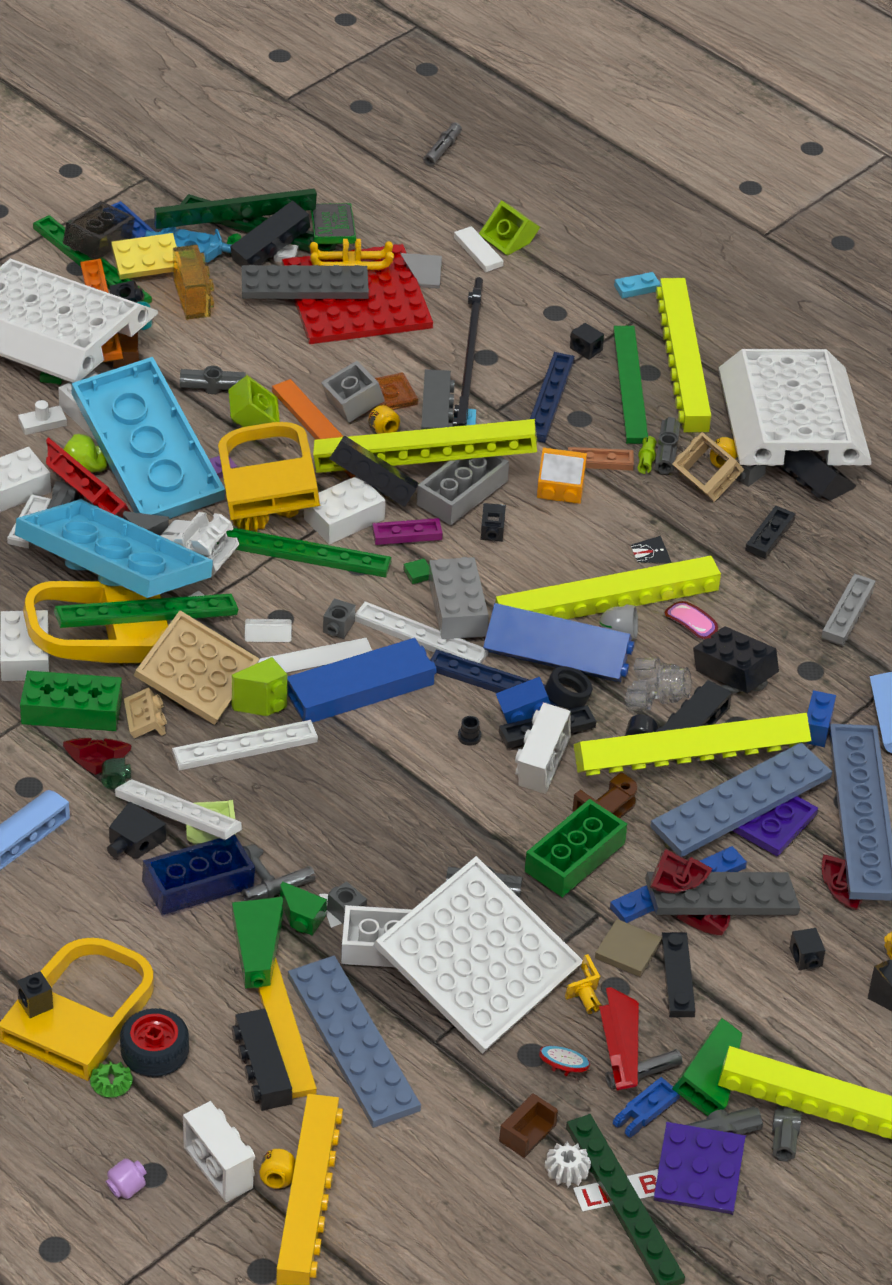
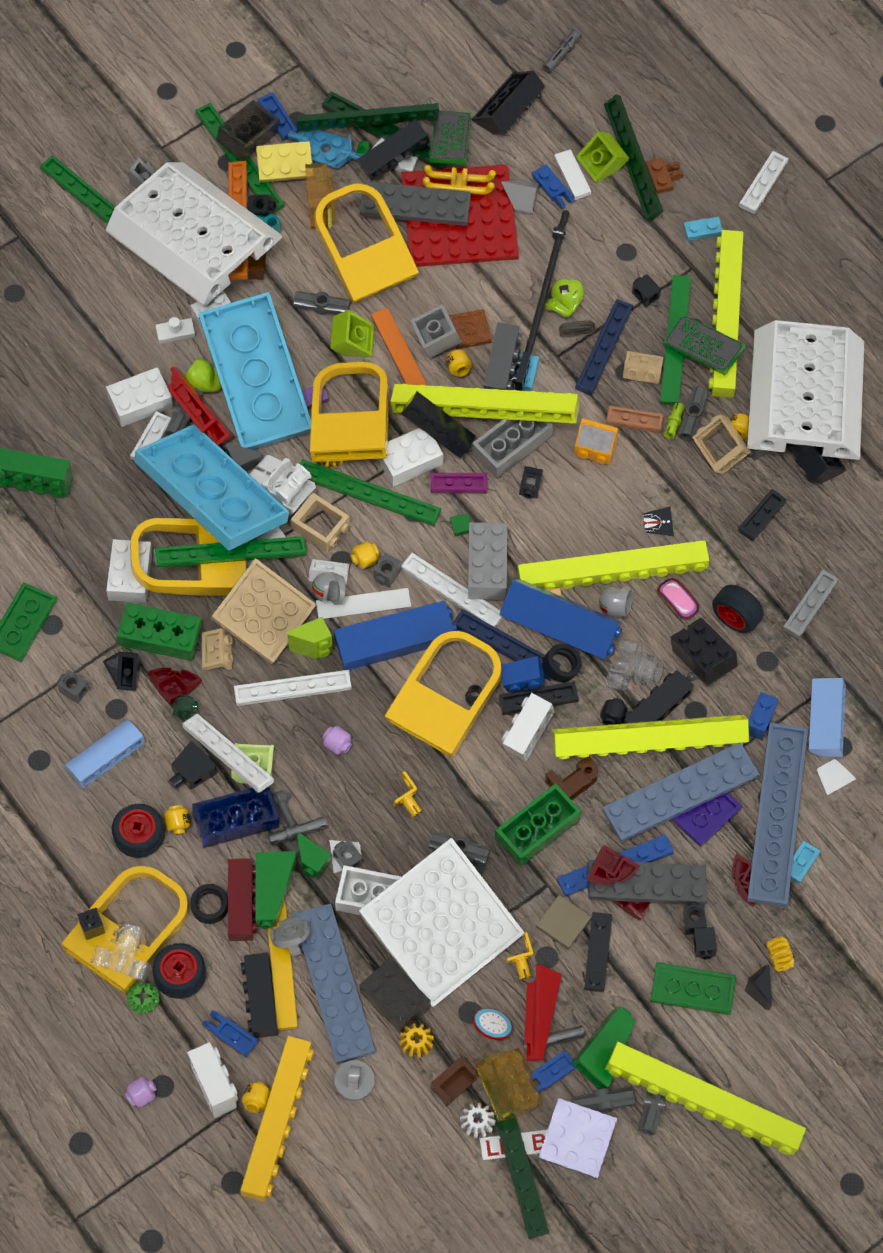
camera: 10 degrees right, 20 degrees up
none -> clear beam [90,921,151,981]
none -> black slope [103,652,140,691]
none -> wheel [112,803,165,858]
none -> yellow head [164,805,191,835]
none -> black tyre [190,884,228,924]
none -> blue hinge [202,1010,258,1058]
none -> dark red brick [228,859,257,941]
none -> light grey tile [269,917,310,957]
none -> tan window [290,493,350,552]
none -> light grey helmet [312,572,345,605]
none -> yellow window [314,184,419,304]
none -> lavender head [322,726,352,755]
none -> light grey tile [334,1060,375,1102]
none -> yellow head [350,541,380,569]
none -> clear smoke brick [360,958,431,1033]
none -> yellow window [385,631,502,759]
none -> yellow bracket [393,771,422,818]
none -> yellow gear [399,1023,434,1058]
none -> black slope [471,70,545,135]
none -> clear yellow brick [475,1048,543,1121]
none -> blue hinge [532,164,574,209]
none -> lime piece [546,279,584,317]
none -> clear smoke tile [559,320,596,338]
none -> dark green plate [604,94,664,221]
none -> tan bracket [623,351,664,384]
none -> dark orange hinge [646,157,684,194]
none -> green tile [650,962,736,1015]
none -> tile [663,314,745,375]
none -> black brick [683,903,706,935]
none -> black wheel [712,585,764,633]
none -> white plate [739,151,789,214]

